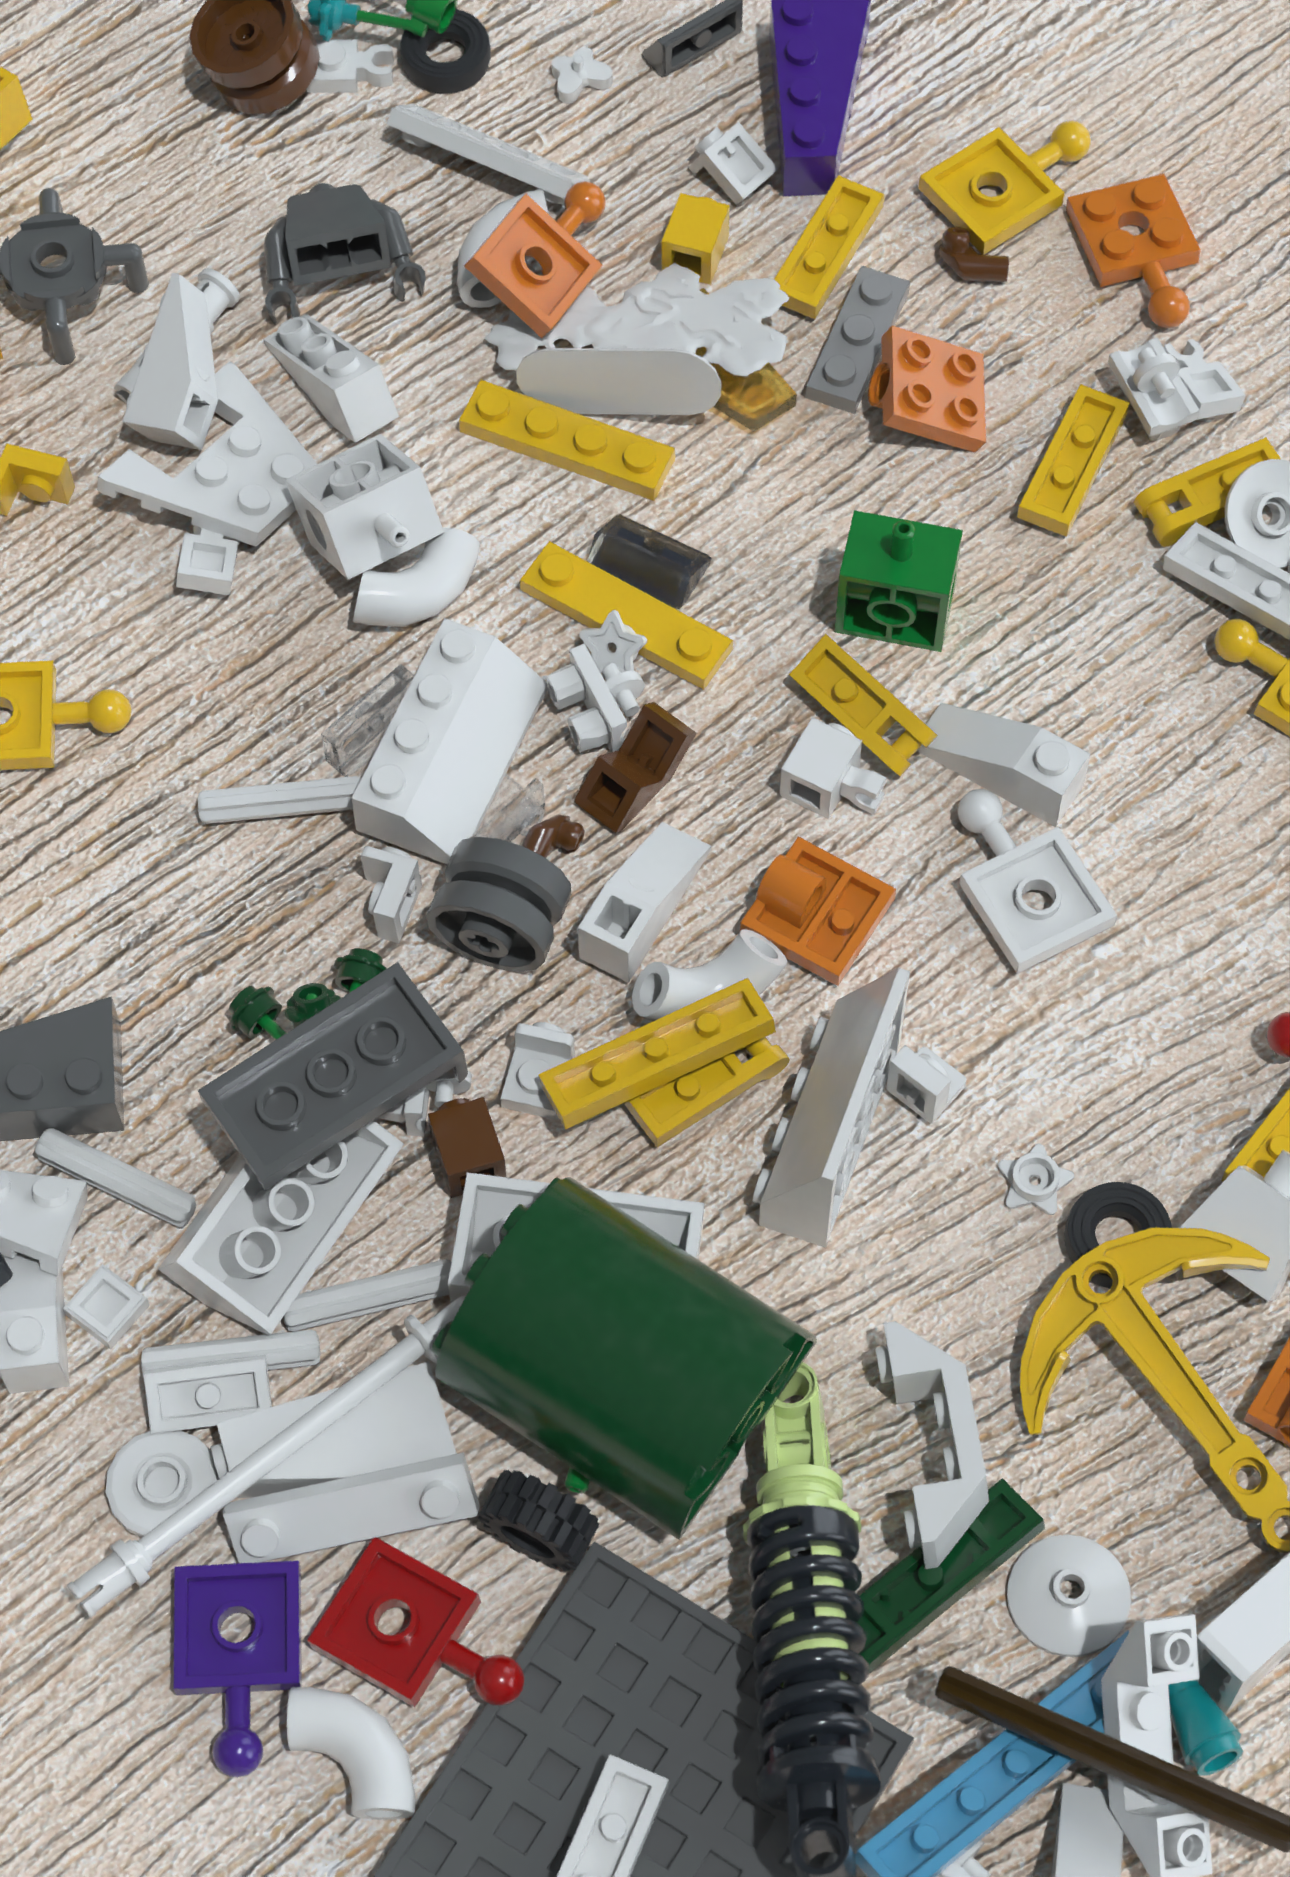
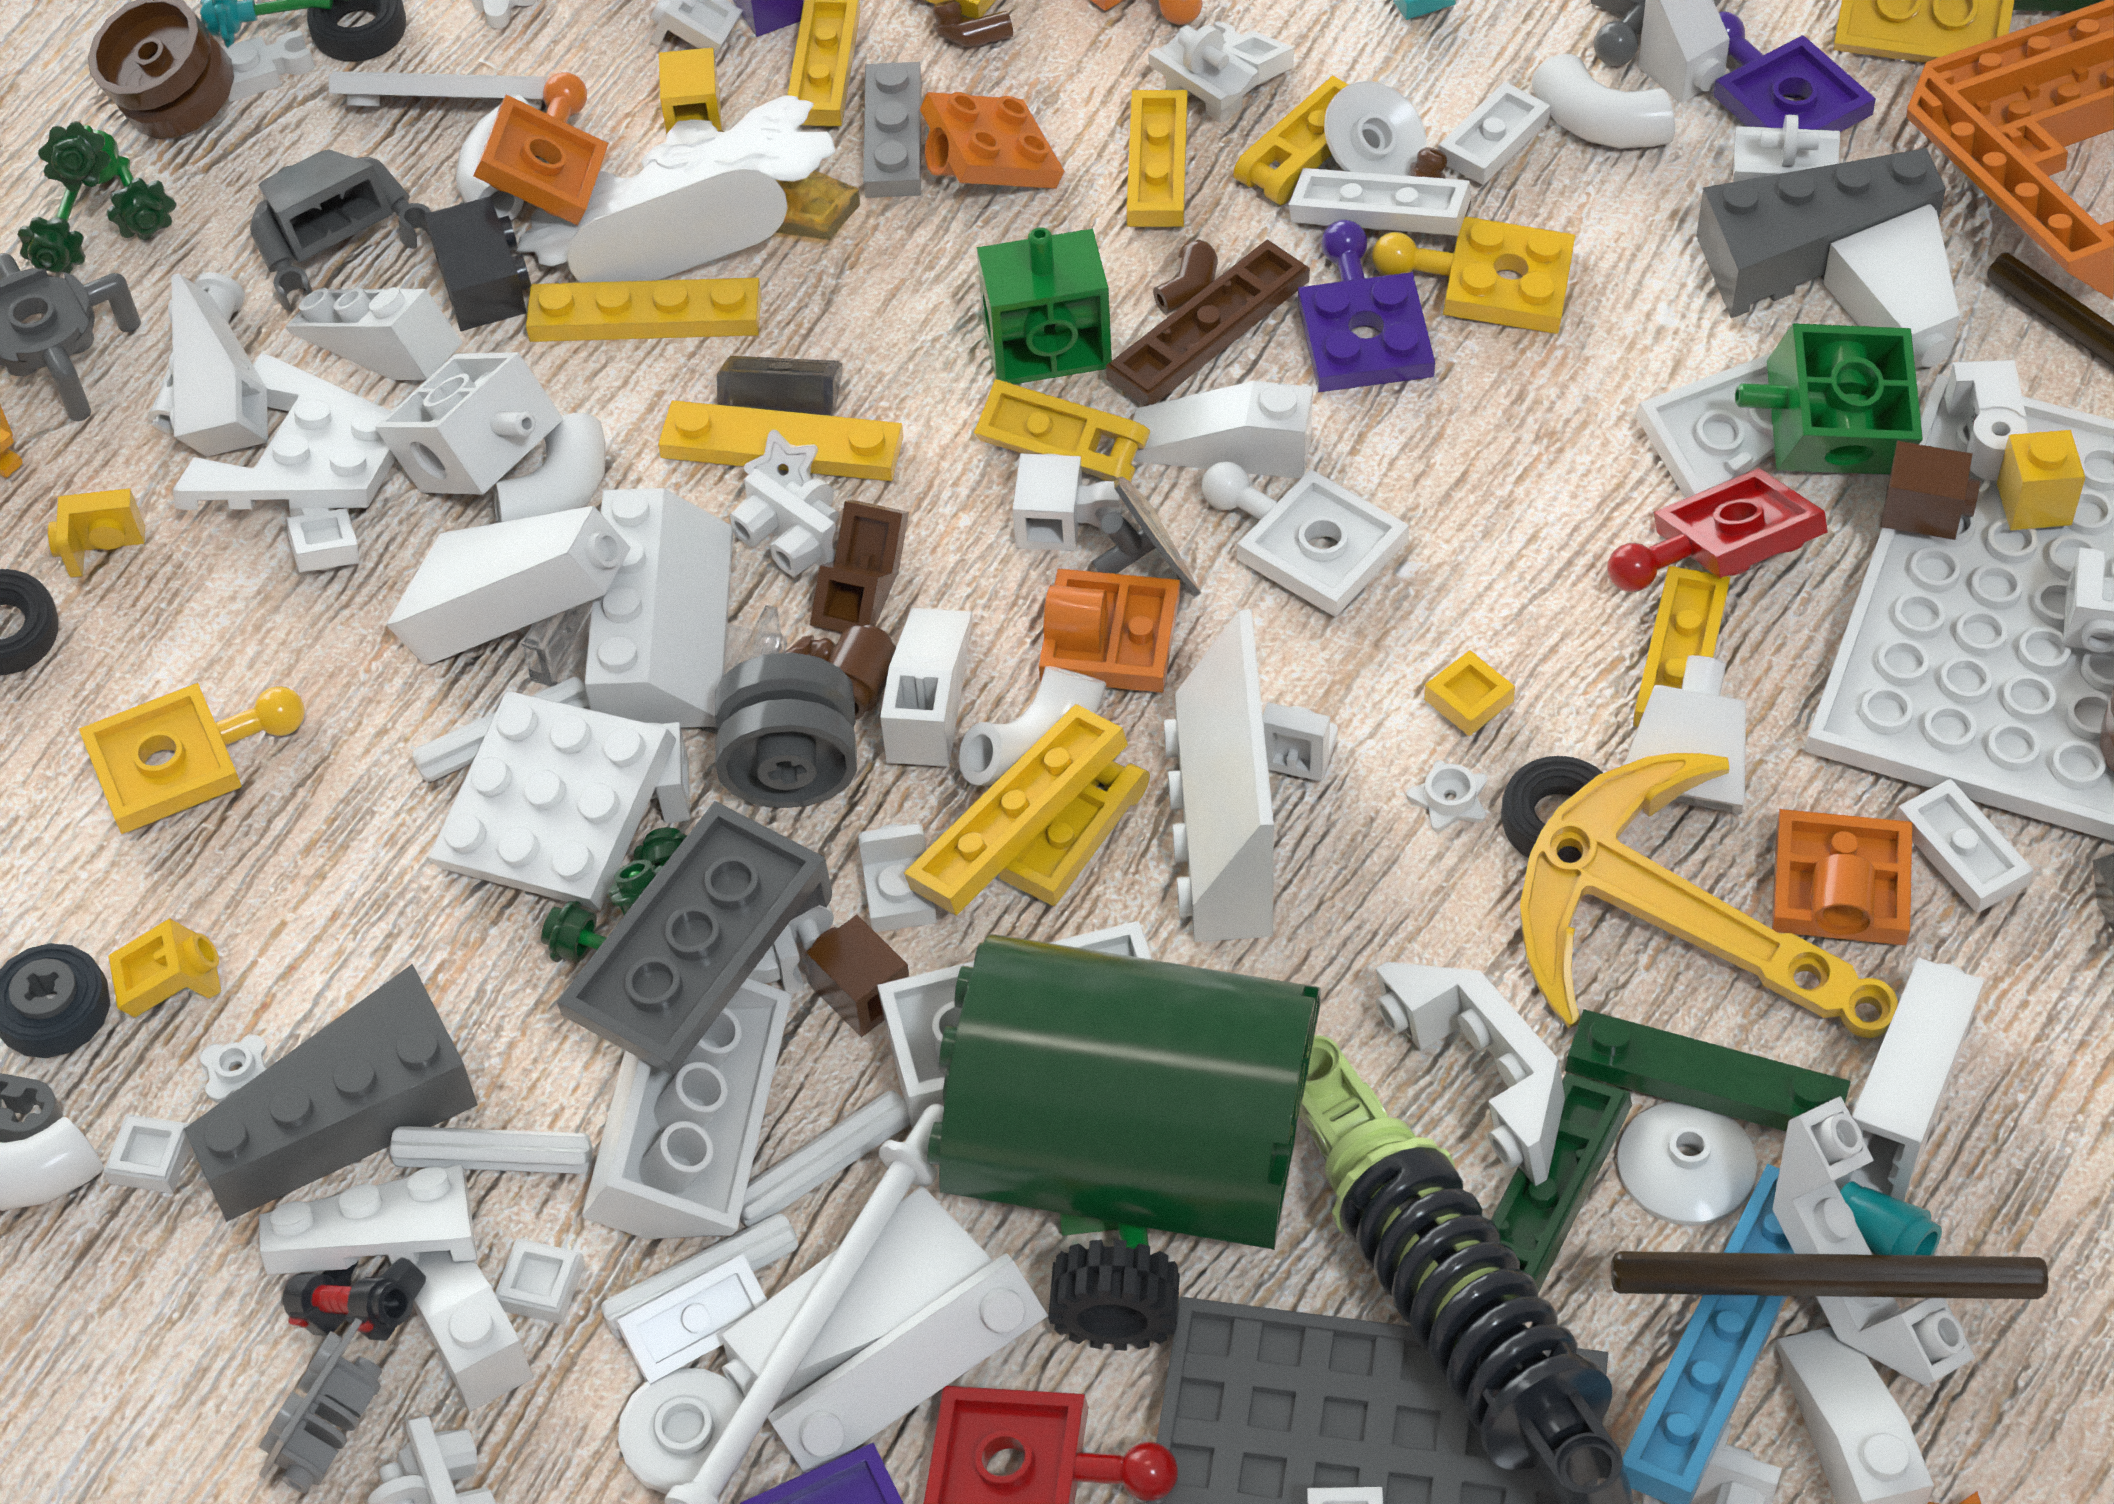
camera: 20 degrees left, 10 degrees down
none -> dark green plant [17,121,177,274]
none -> white slope [386,506,631,665]
none -> black brick [424,196,531,332]
none -> white plate [428,690,677,910]
none -> reddish brown brick [828,625,896,720]
none -> dark grey shield [1092,476,1201,596]
none -> reddish brown plate [1106,239,1310,406]
none -> reddish brown arm [1153,240,1218,314]
none -> dark purple plate [1298,220,1435,393]
none -> yellow plate [1424,650,1515,736]
none -> dark green plate [1565,1009,1851,1132]

